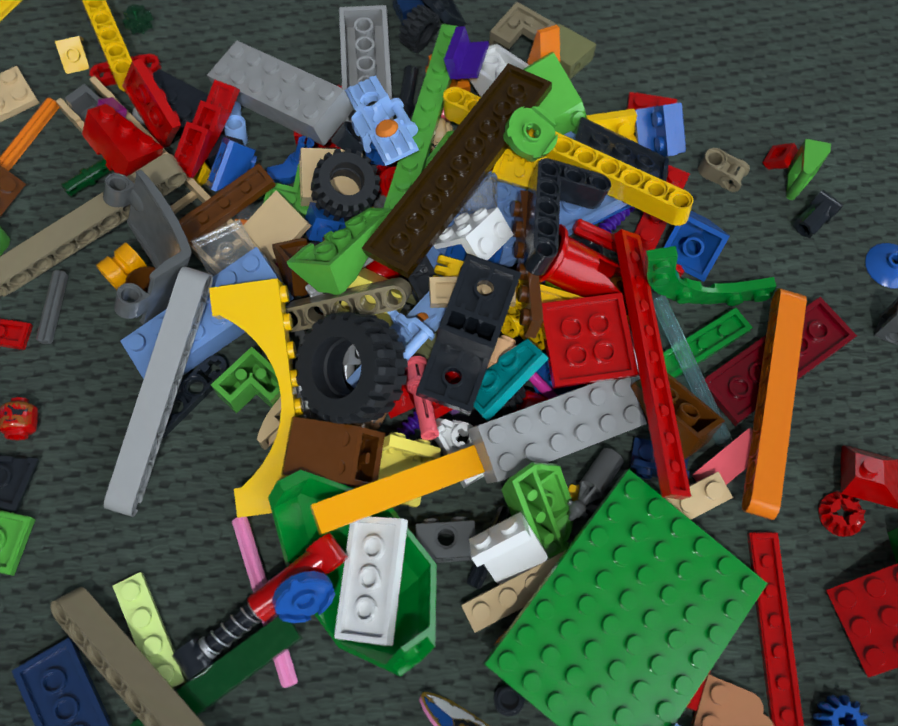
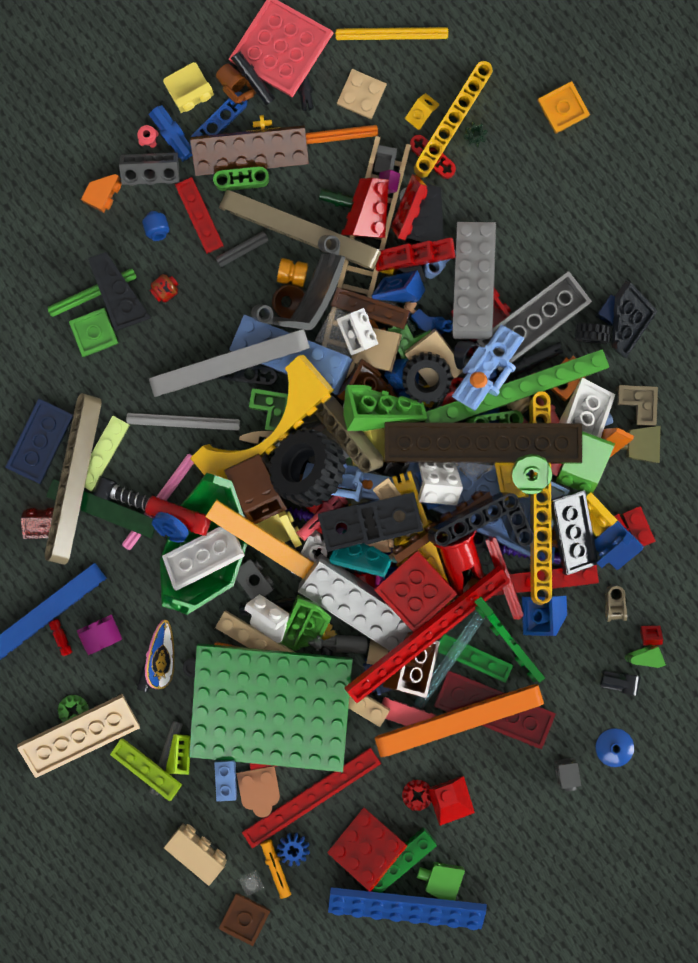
camera: 65 degrees right, 20 degrees up
dark purple panel [444,26,489,79] -> none
none -> light grey axle [126,413,240,431]
none -> white brick [336,308,378,355]
none -> tan slope [367,639,388,665]

